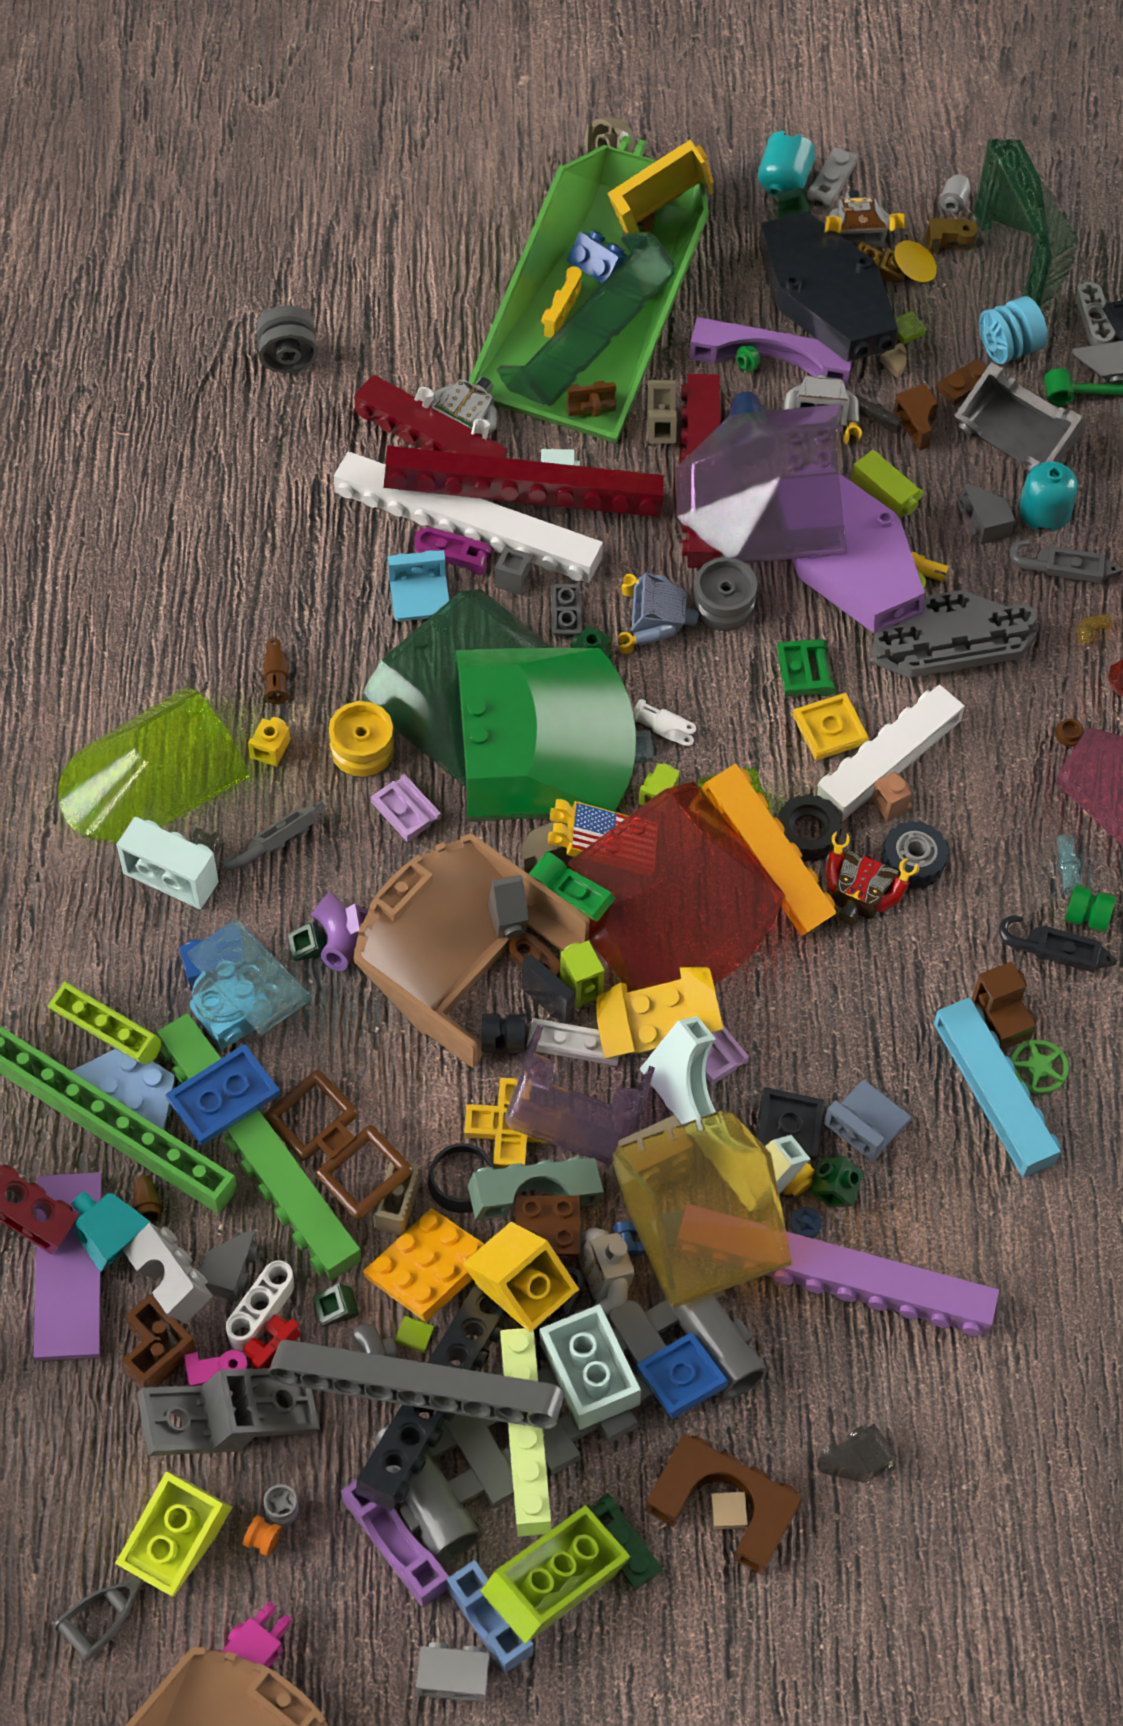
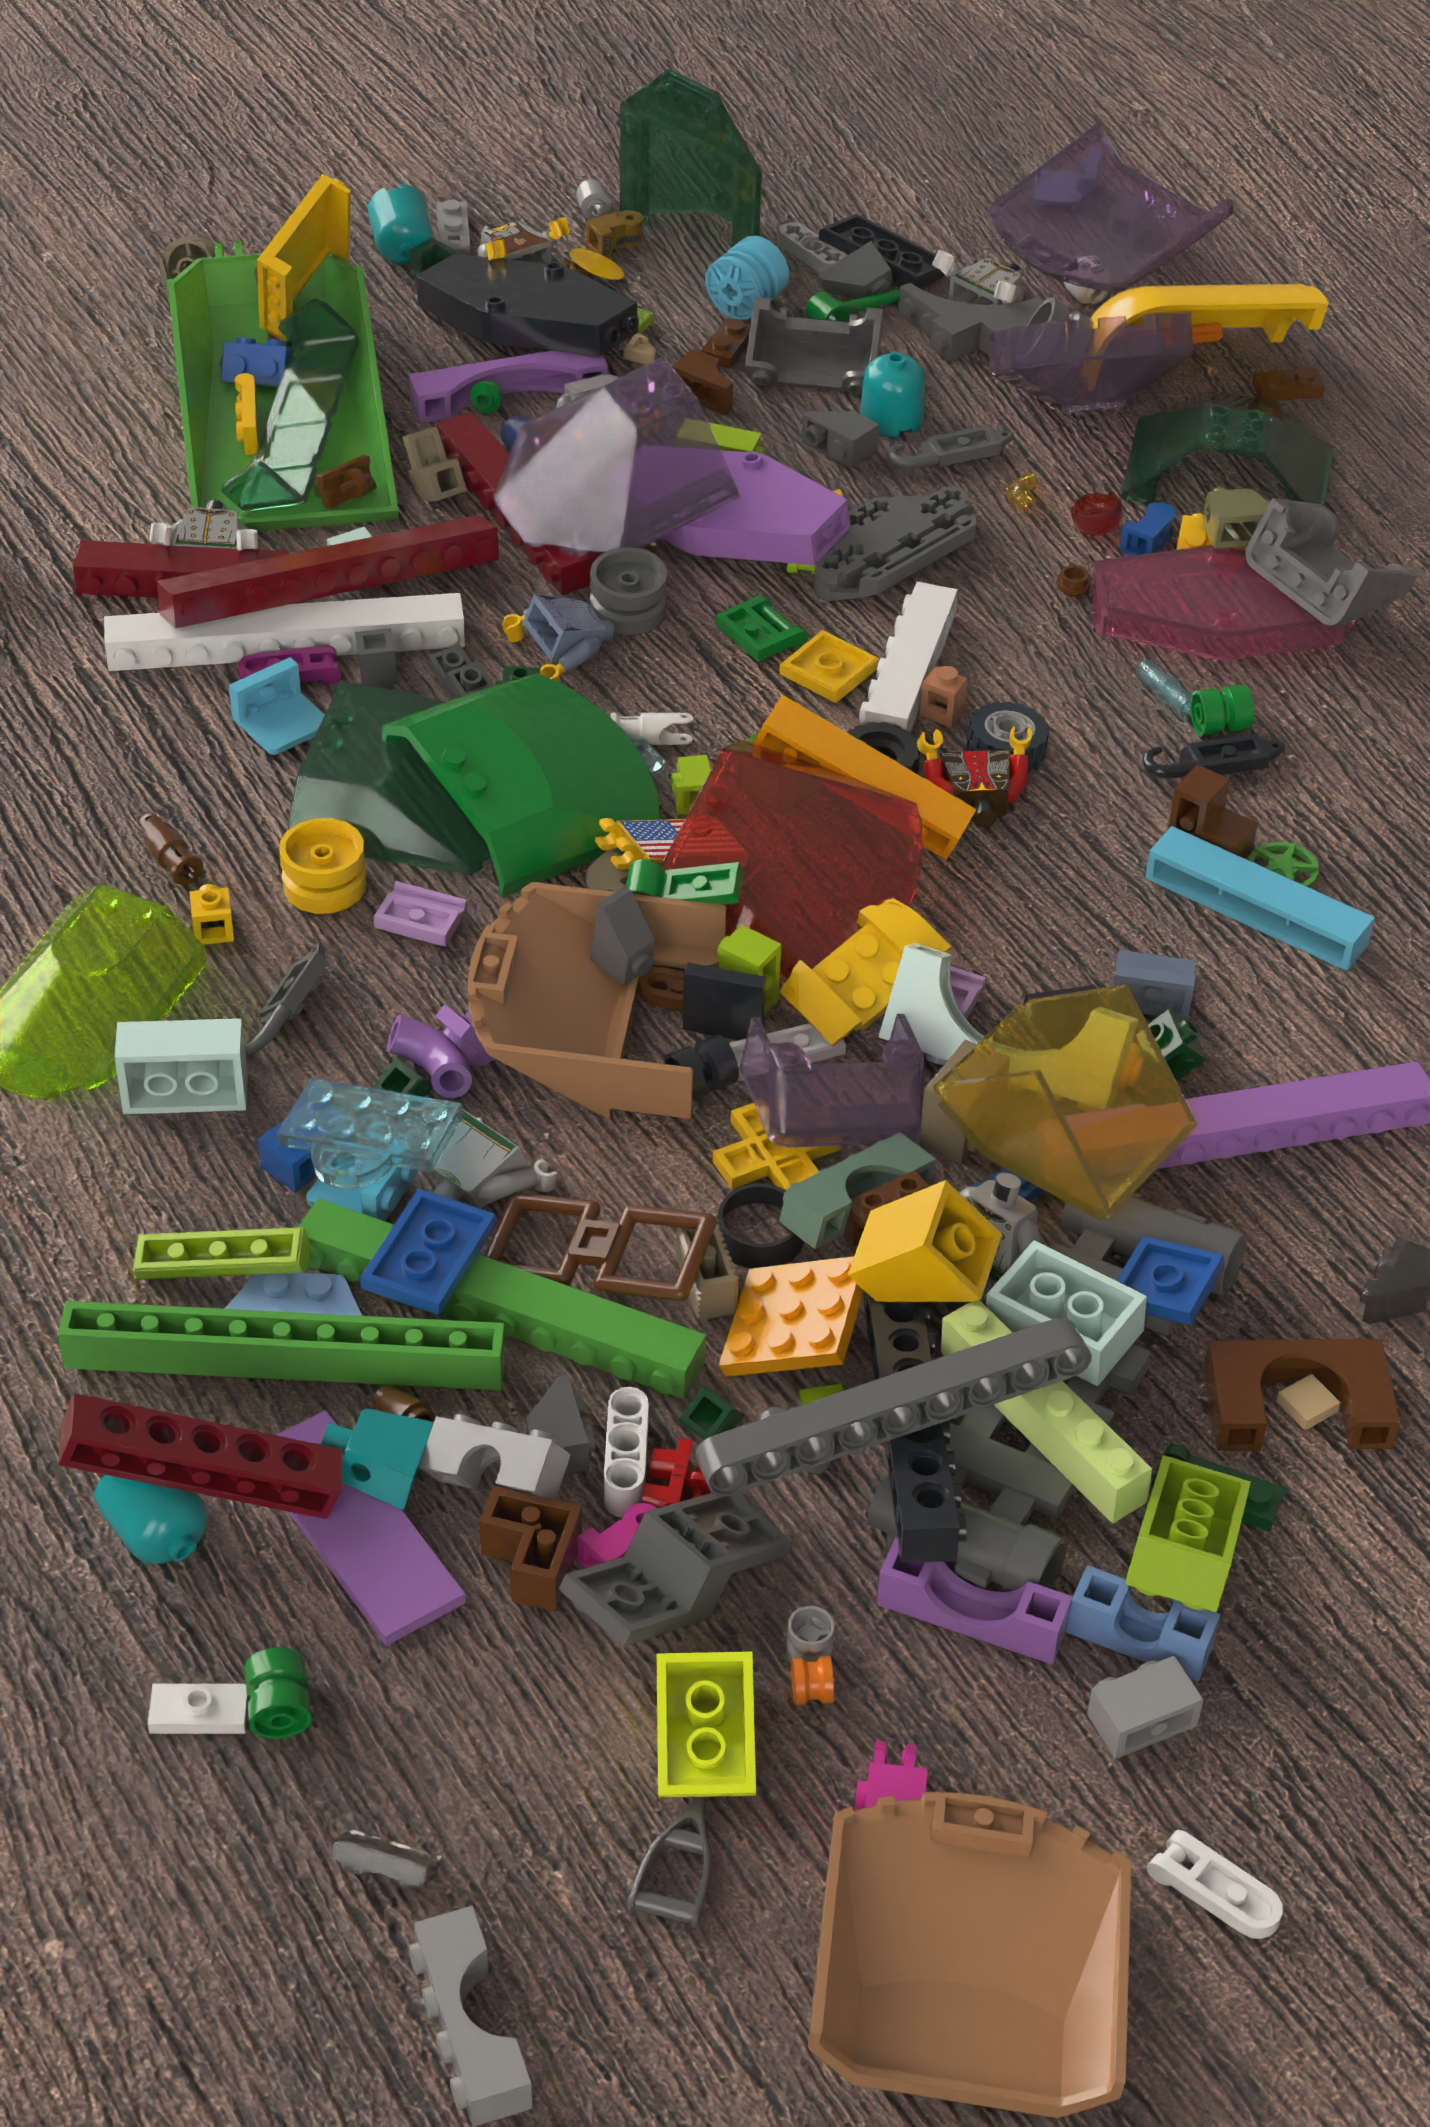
camera: 30 degrees left, 15 degrees down
none -> light grey torso [428,1108,558,1209]

